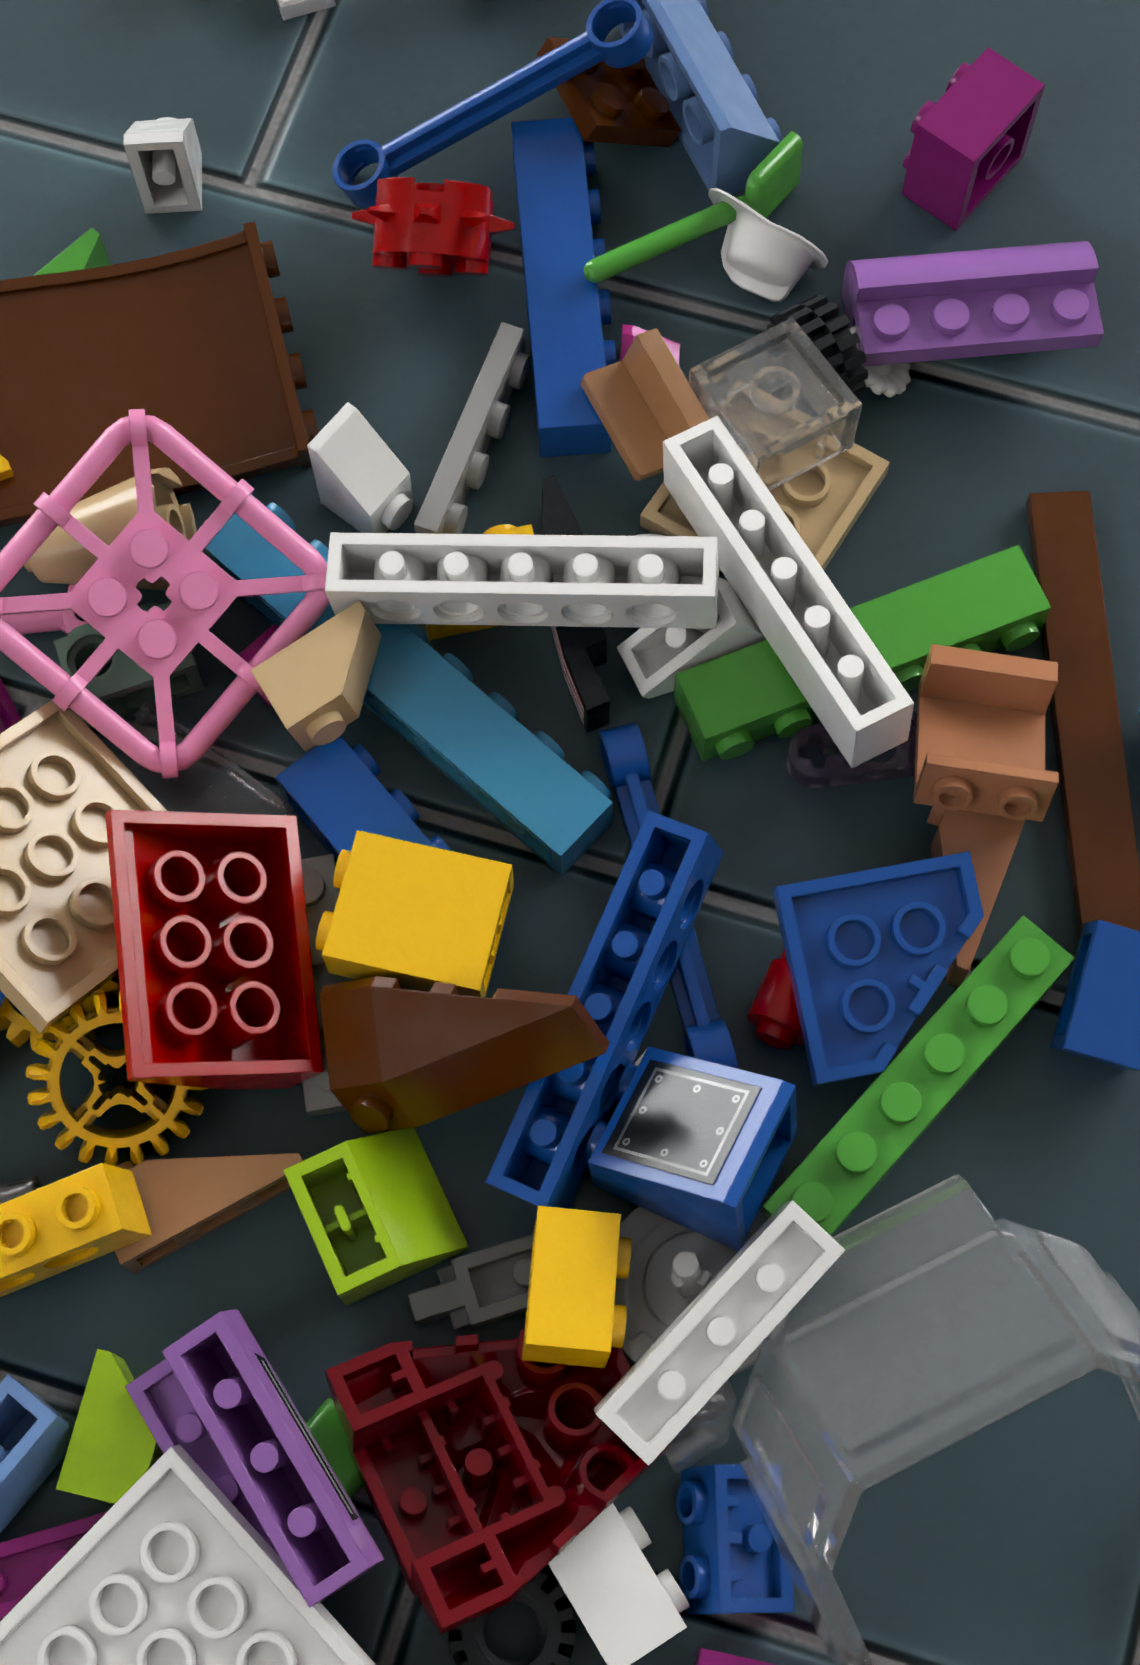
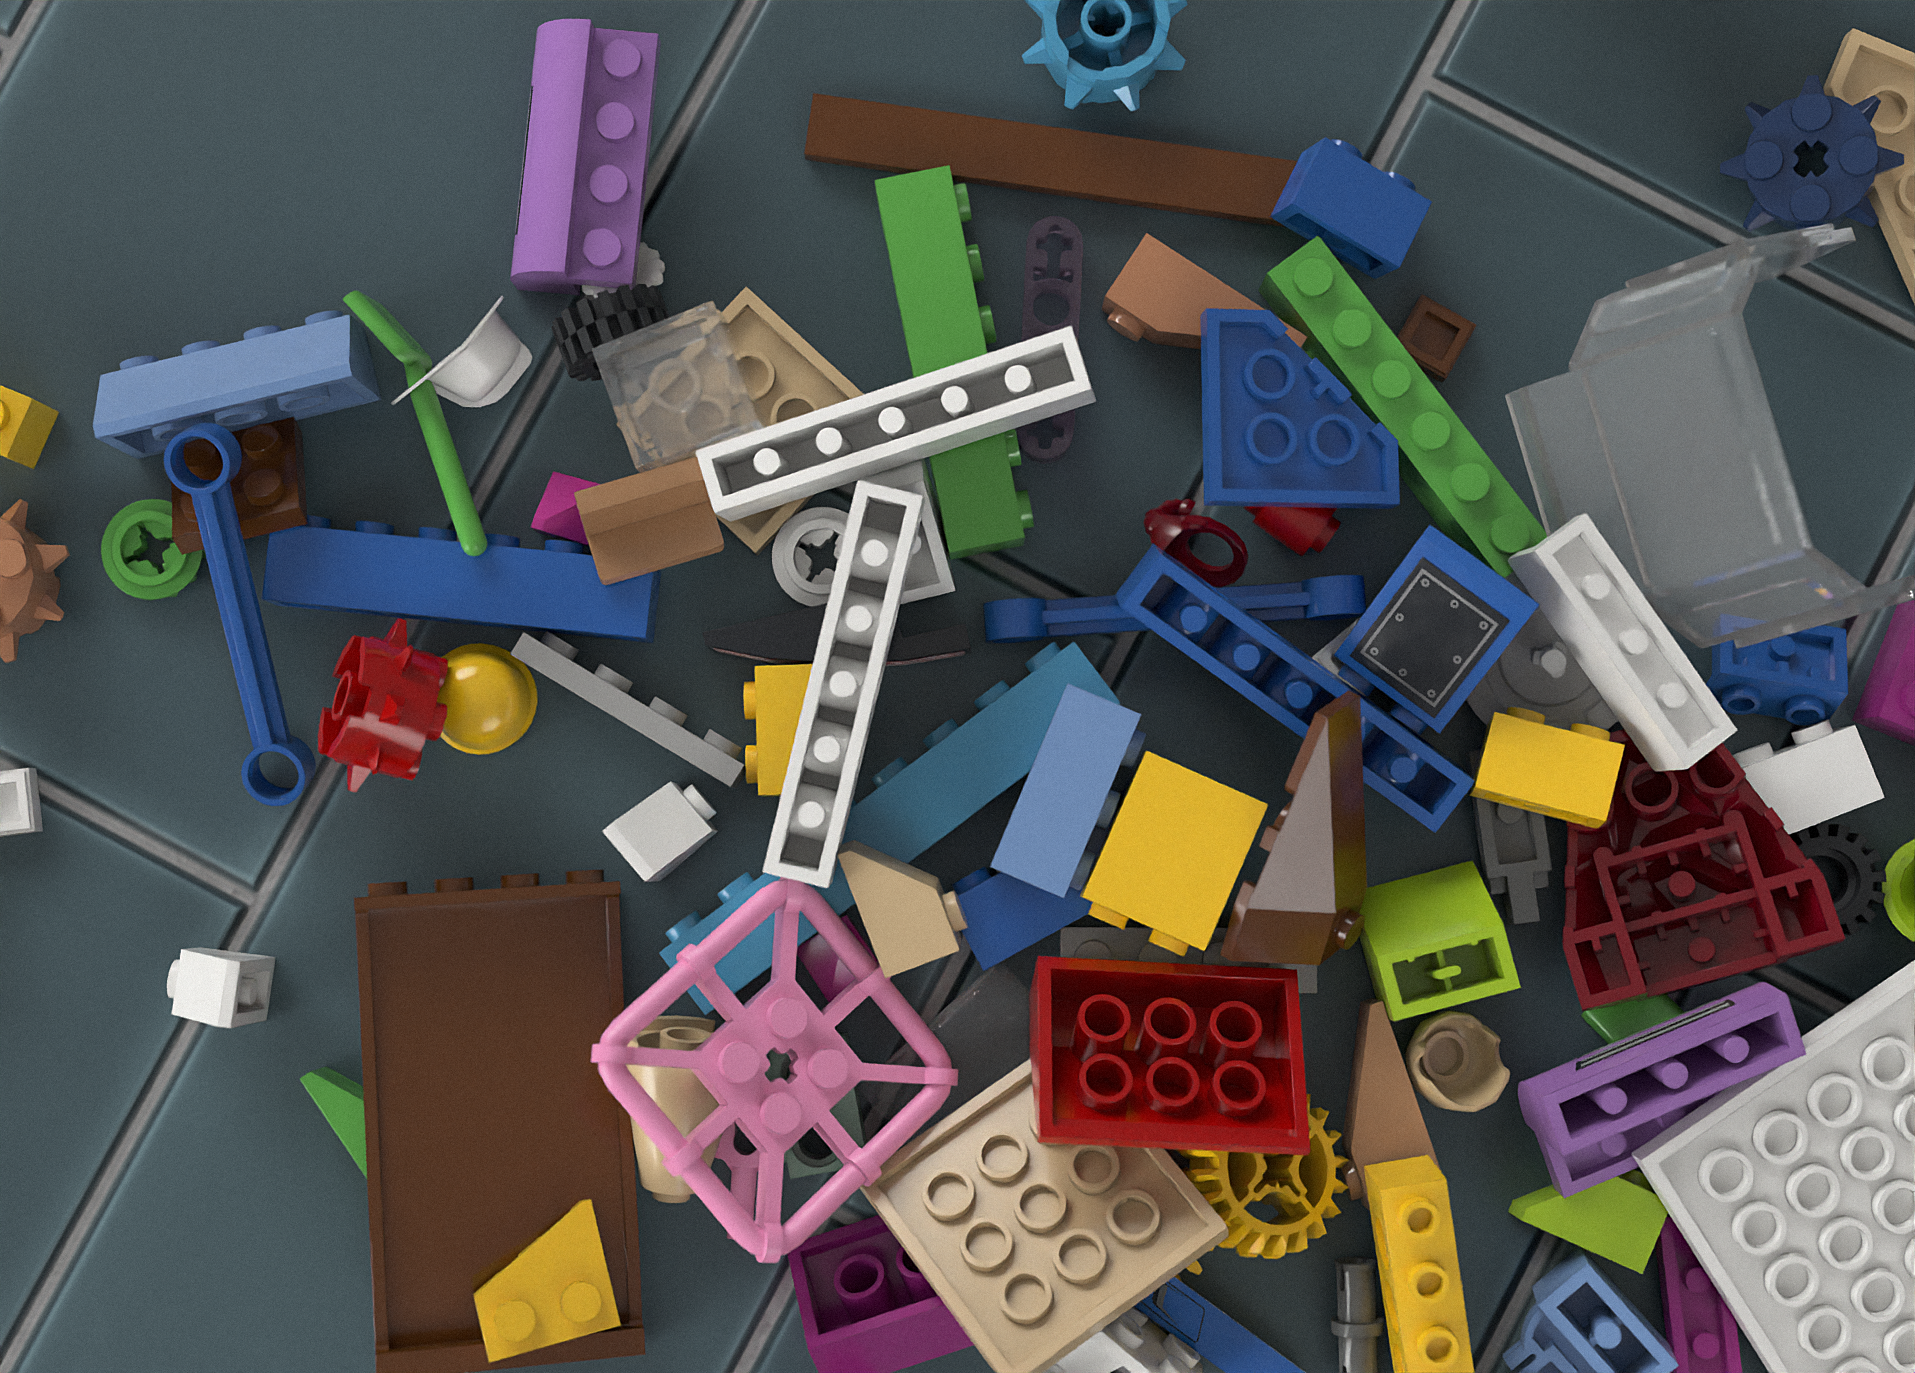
camera: 80 degrees left, 15 degrees up
magenta brick [901,47,1045,231] -> none
nougat panel [913,644,1059,822] -> none
none -> bright green gear [101,499,206,601]
none -> yellow helmet [437,643,538,755]
none -> medium blue brick [990,684,1146,898]
none -> dark red piece [1144,498,1249,587]
none -> reddish brown tile [1397,294,1477,383]
none -> tan hair [1406,1011,1510,1112]

